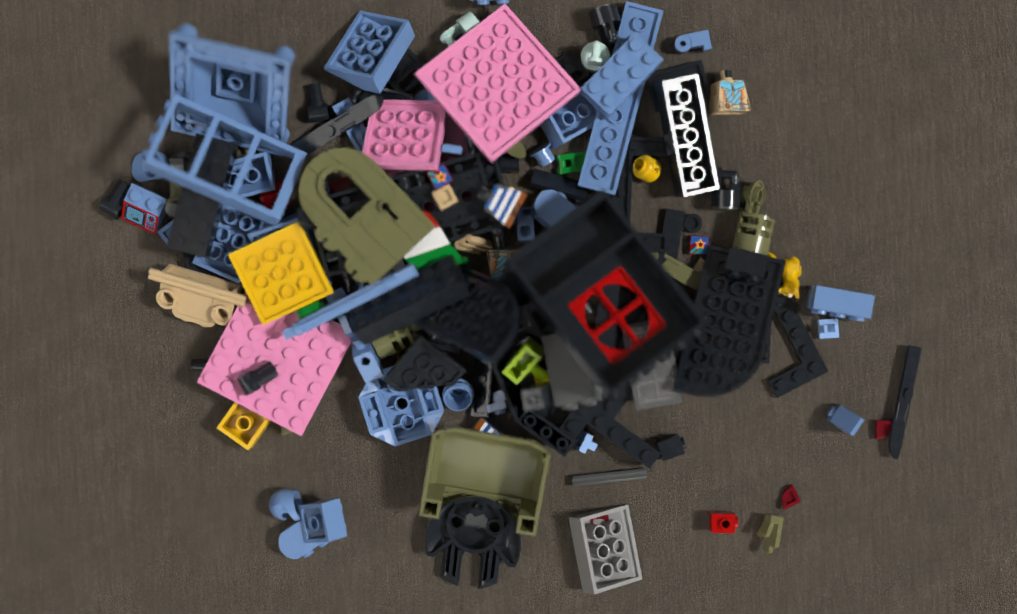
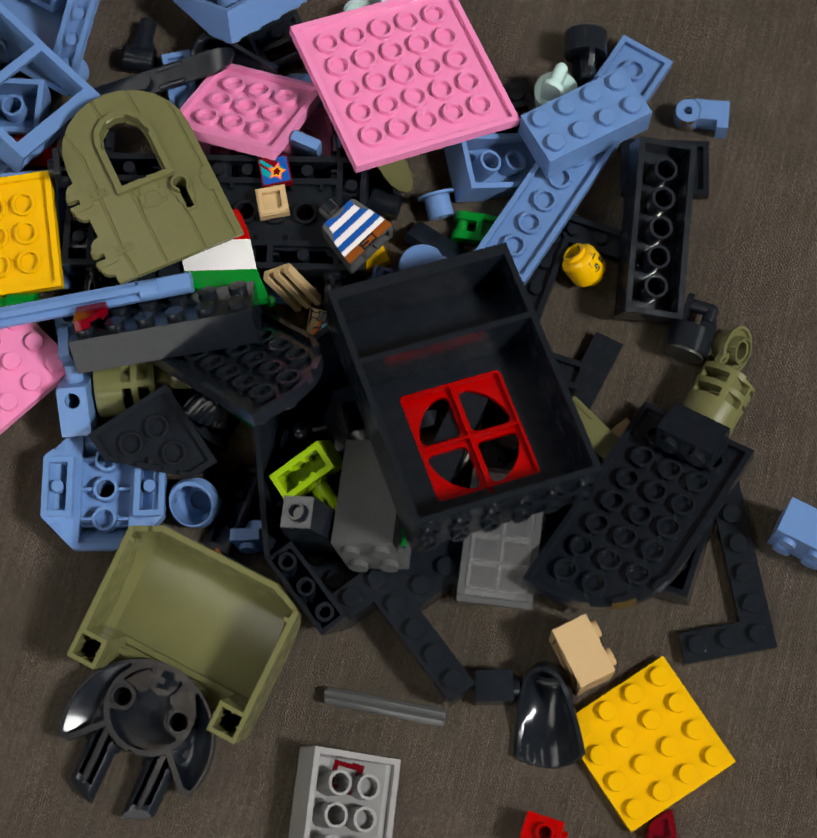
camera: 25 degrees right, 15 degrees down
light blue tile [573,430,598,453] -> none
black tile [683,214,702,233] -> none
tile [688,235,710,256] -> none
torso [709,70,751,115] -> none
yellow animal [768,252,802,299] -> none
light blue tile [817,318,839,339] -> none
medium blue slope [826,404,864,436] -> none
none -> dark red tile [73,301,109,331]
none -> black hair [513,661,585,769]
none -> tan brick [549,614,617,696]
none -> yellow plate [576,656,736,833]

